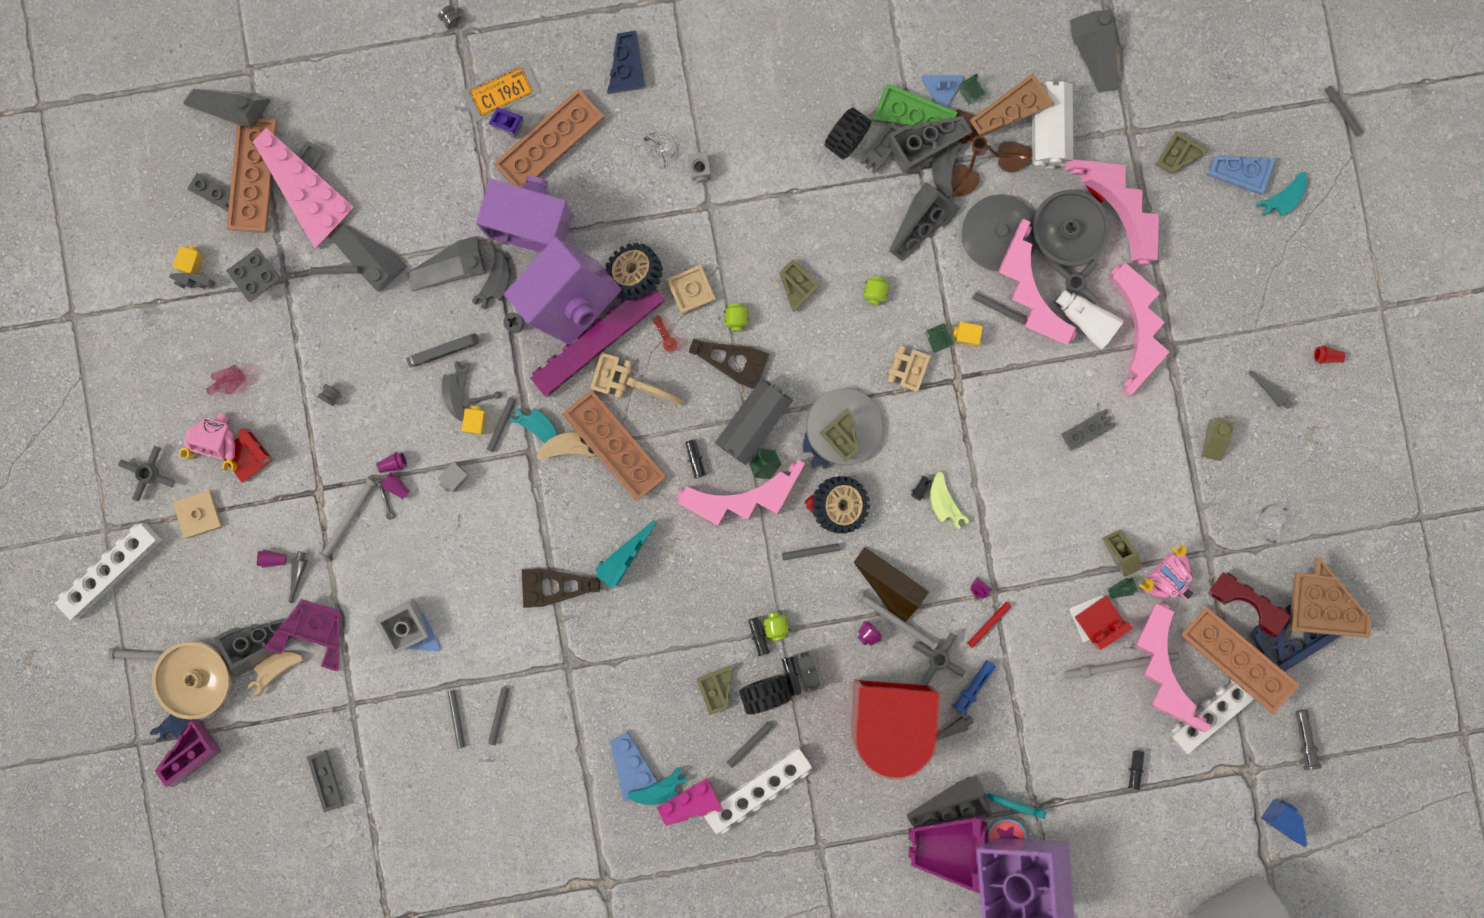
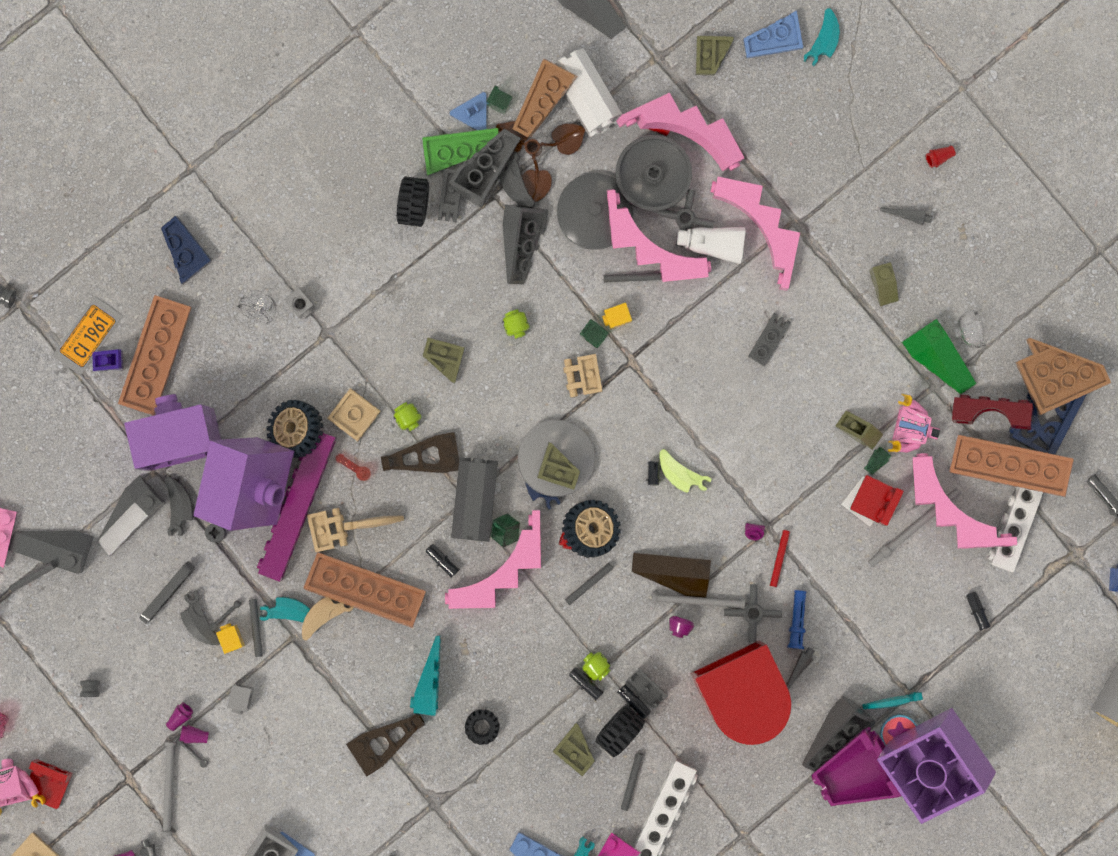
camera: 30 degrees left, 0 degrees up
none -> black tyre [464,709,500,745]
none -> green wedge [901,319,977,394]

